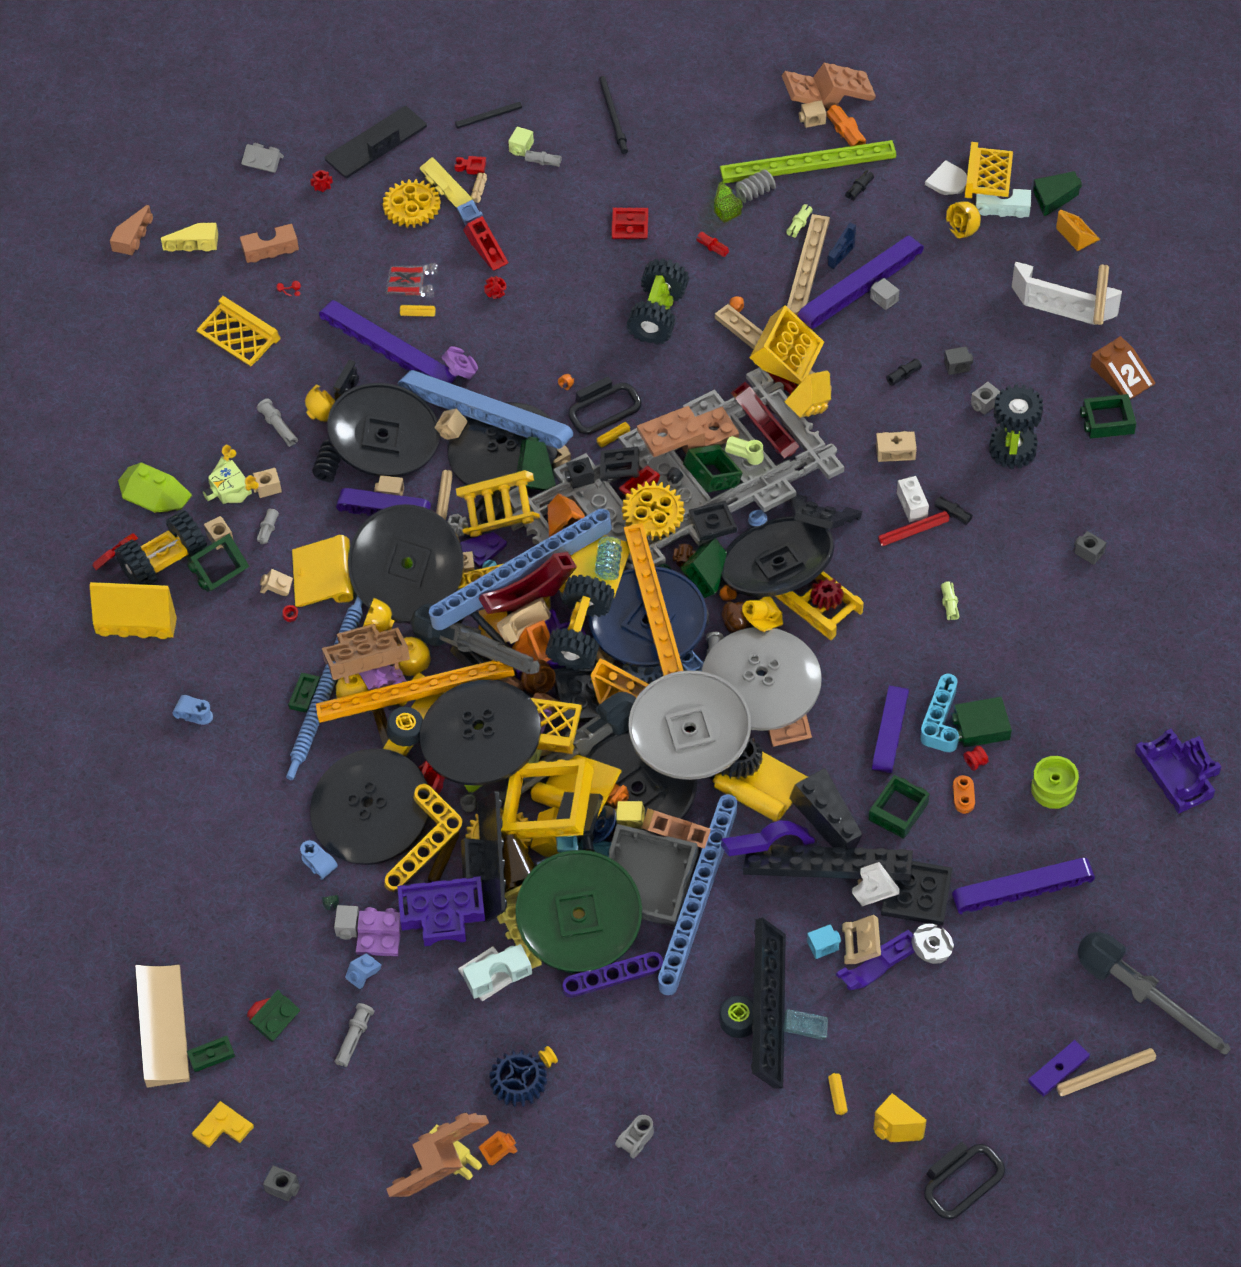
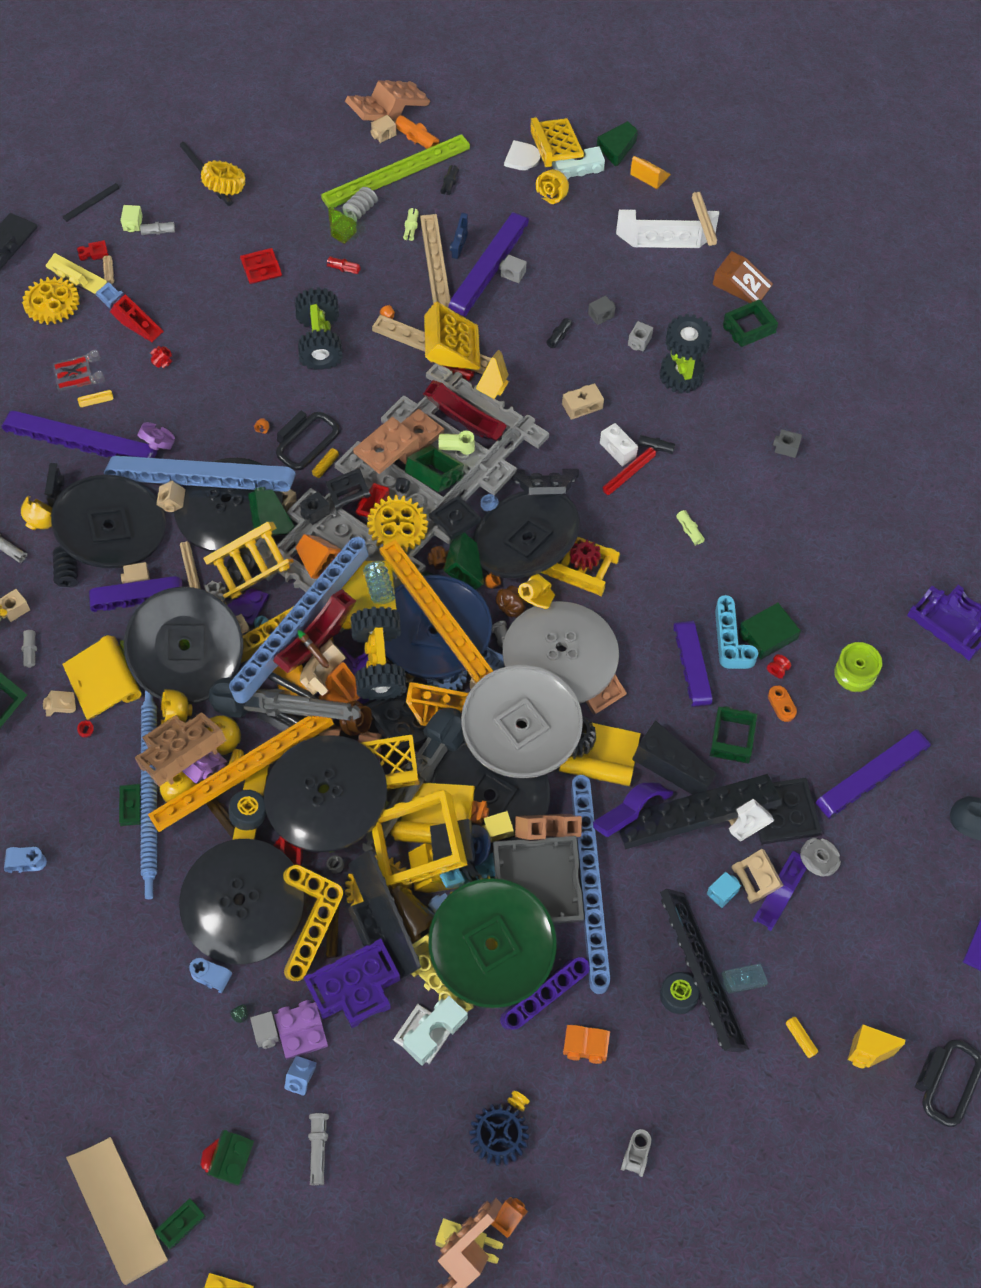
camera: 25 degrees left, 5 degrees up
none -> yellow gear [201,160,245,196]
none -> reddish brown piece [297,630,329,668]
none -> orange brick [563,1025,610,1064]

